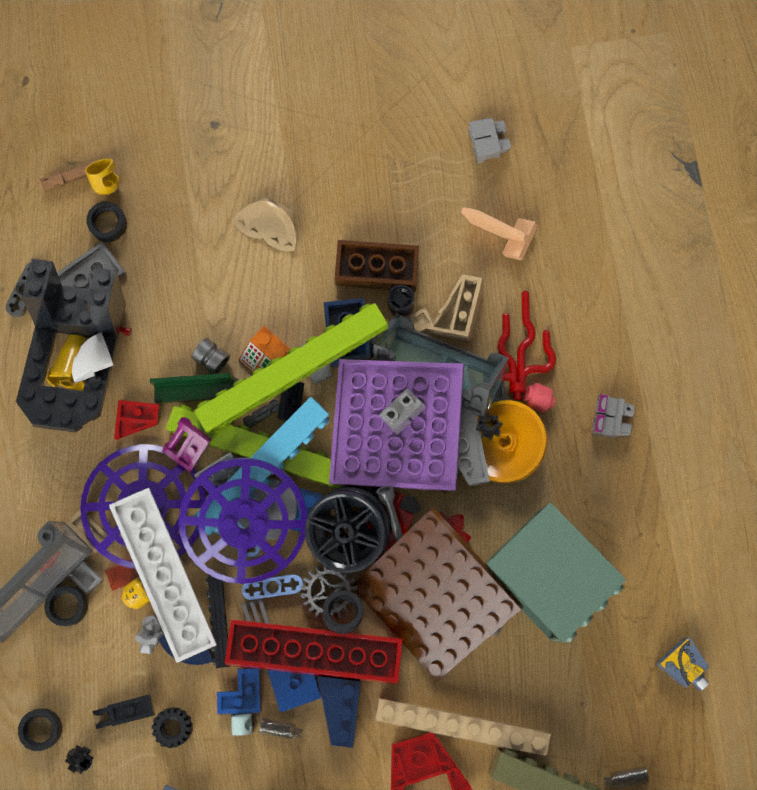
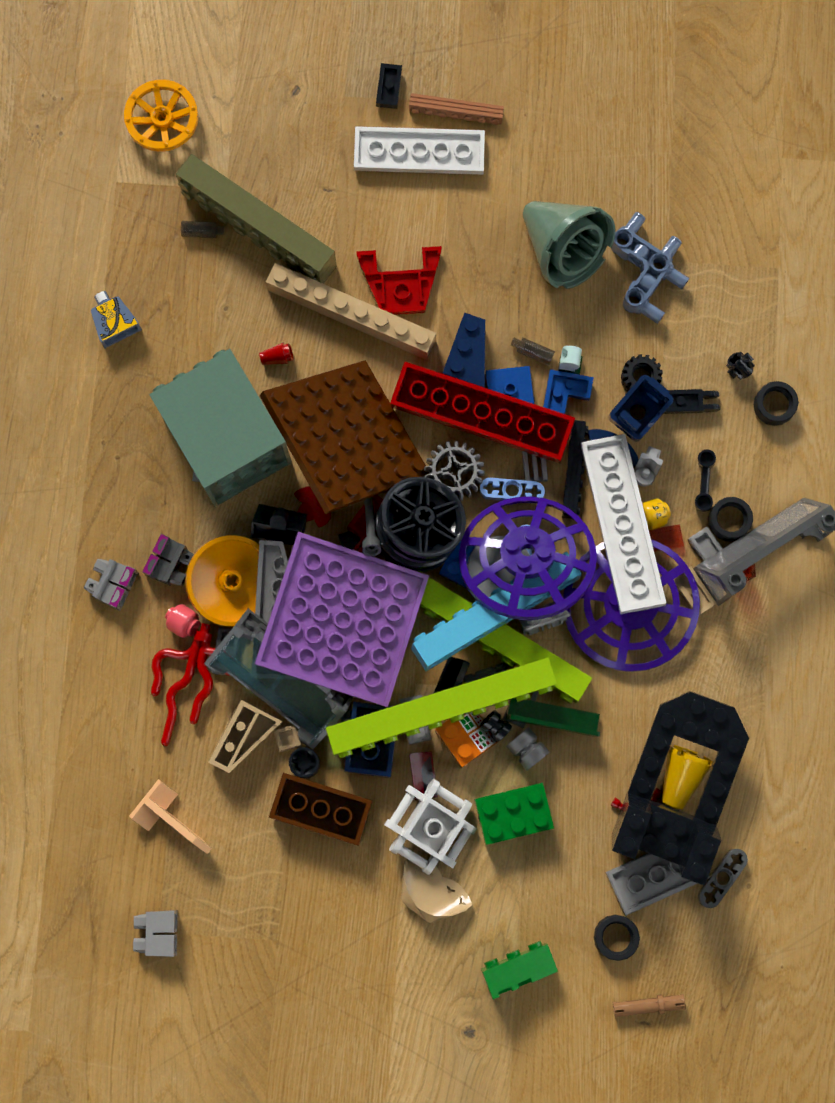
camera: 170 degrees left, 0 degrees up
white brick [72,332,114,383] -> none
yellow helmet [85,158,120,195] -> none
red wing [114,400,161,440] -> none
magenta plate [162,417,212,472] -> none
black tyre [322,590,364,634] -> none
light grey hips [380,388,426,435] -> none
black gear [476,413,503,440] -> none
none -> dark grey hips [142,534,194,586]
none -> black piece [250,504,307,545]
none -> red cone [259,342,293,365]
none -> white brick [384,779,477,875]
none -> slope [409,751,438,800]
none -> green brick [474,783,554,845]
none -> black wheel [480,710,512,742]
none -> green wedge [481,941,558,1000]
none -> dark blue piece [608,375,673,442]
none -> black bar [695,449,716,512]

